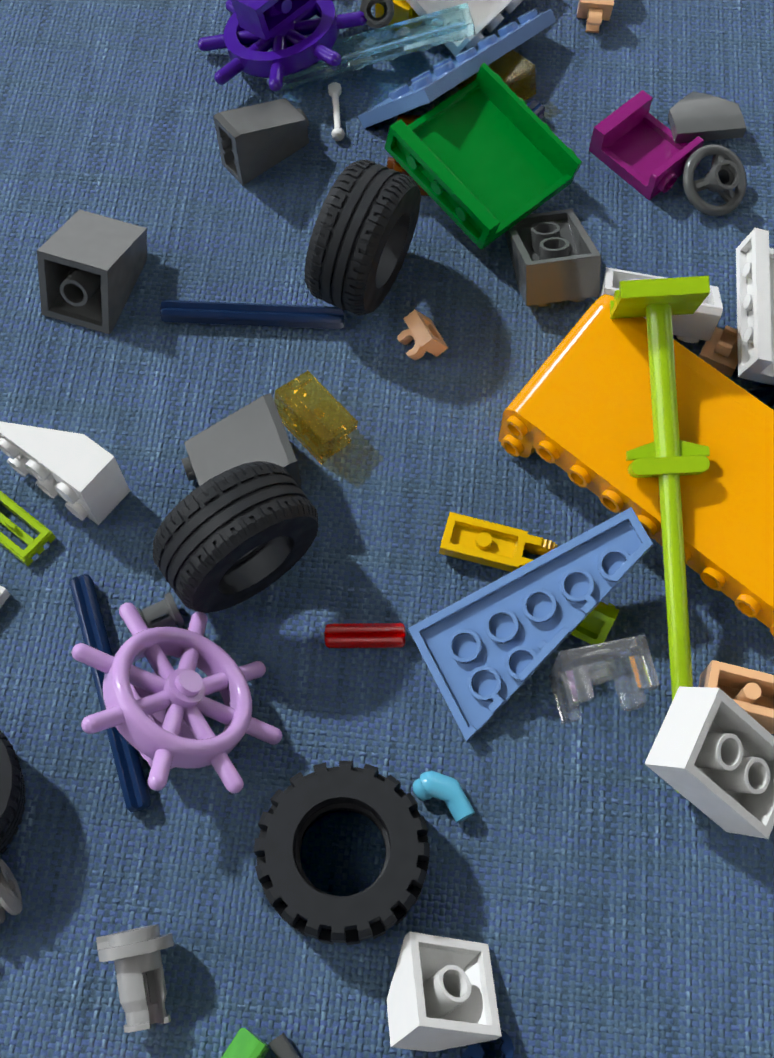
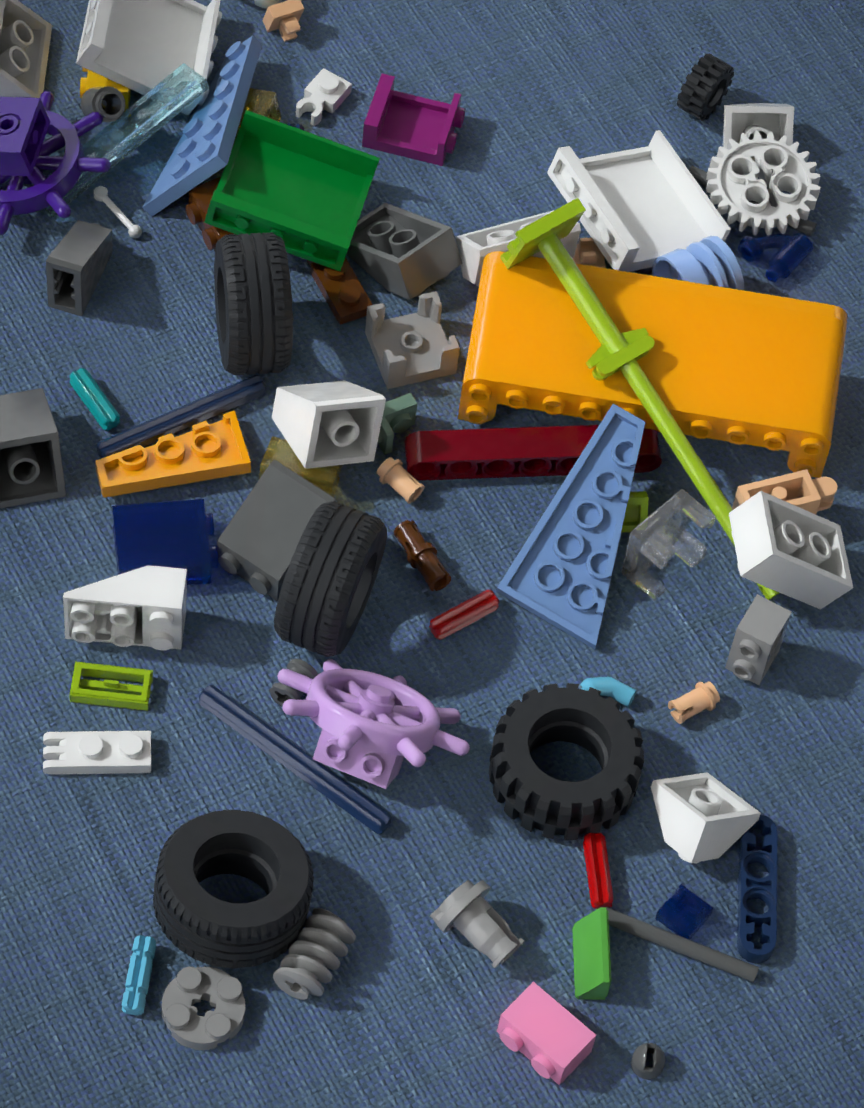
camera: 40 degrees left, 10 degrees down
light nougat tile [397,309,448,360] -> none
yellow hinge [439,512,558,572] -> none
dark grey slope [668,91,746,143] -> none
dark grey piece [683,144,747,216] -> none
none -> teal axle [70,368,120,431]
none -> light orange wing [95,410,251,498]
none -> clear blue brick [112,499,218,585]
none -> white slope [272,380,386,469]
none -> white plate [296,68,352,126]
none -> reddish brown hinge [307,257,373,325]
none -> light grey panel [365,291,460,389]
none -> light nougat pin [376,457,425,504]
none -> sand green bracket [377,393,417,455]
none -> reddish brown pin [394,520,451,591]
none -> dark red beam [404,425,662,481]
none -> red axle [583,833,614,909]
none -> light nougat pin [668,681,720,724]
none -> light grey brick [725,594,792,685]

